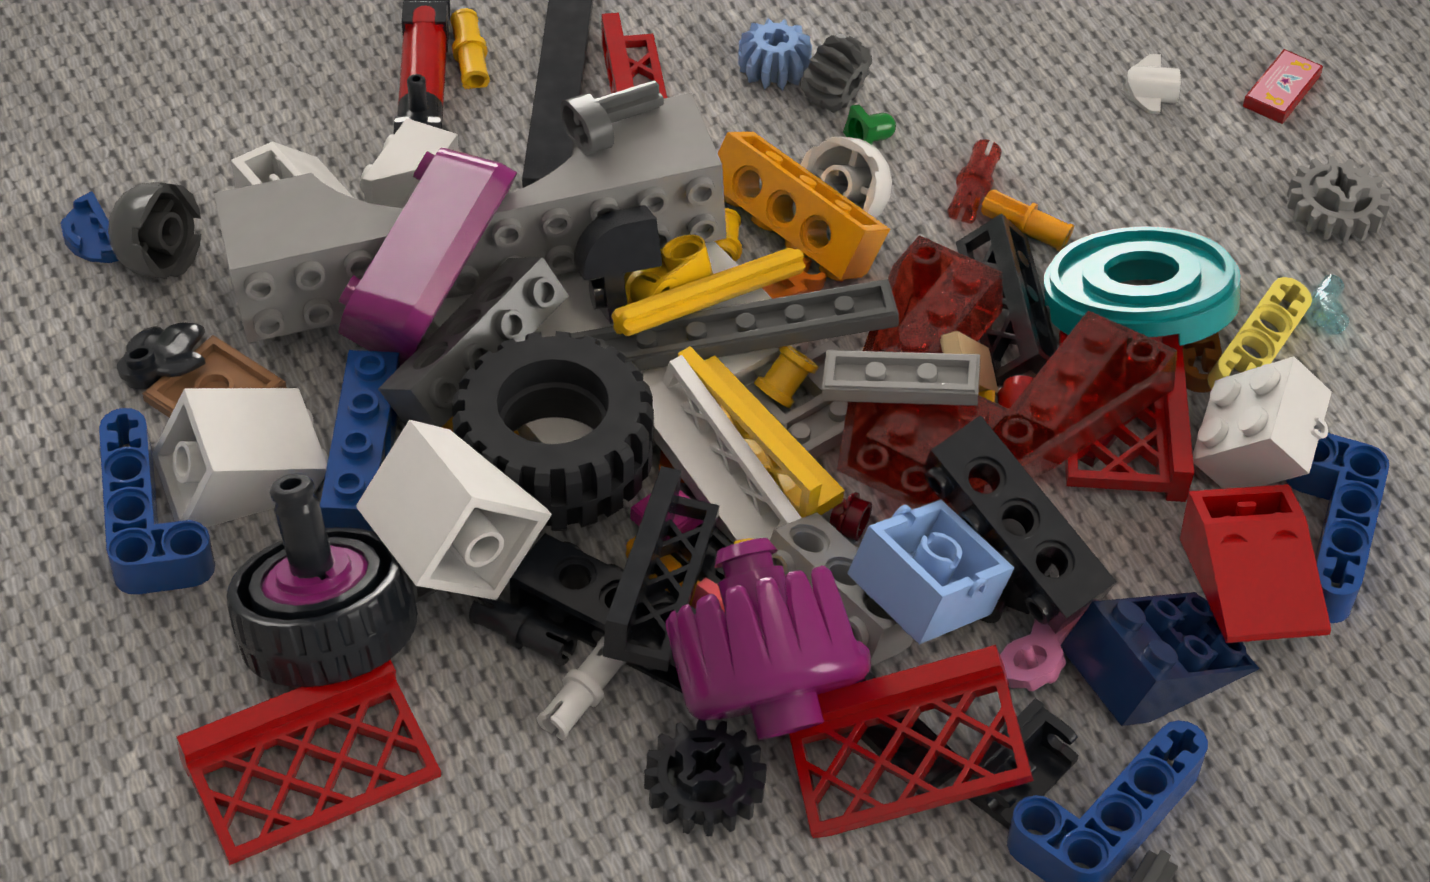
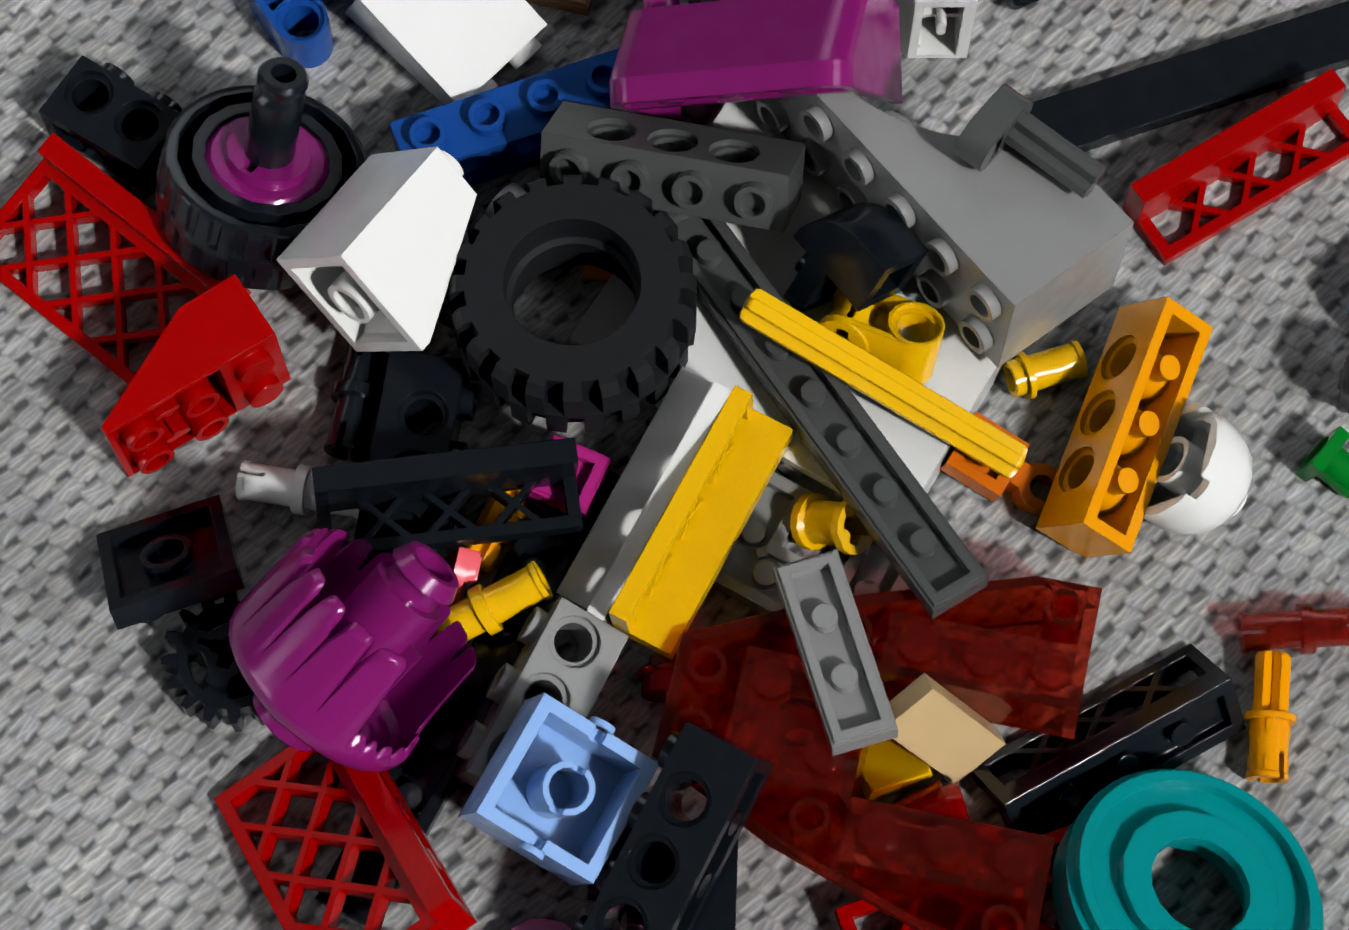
camera: 70 degrees right, 20 degrees up
none -> black brick [39,55,183,194]
none -> black plate [96,494,244,630]
none -> red slope [101,274,291,478]

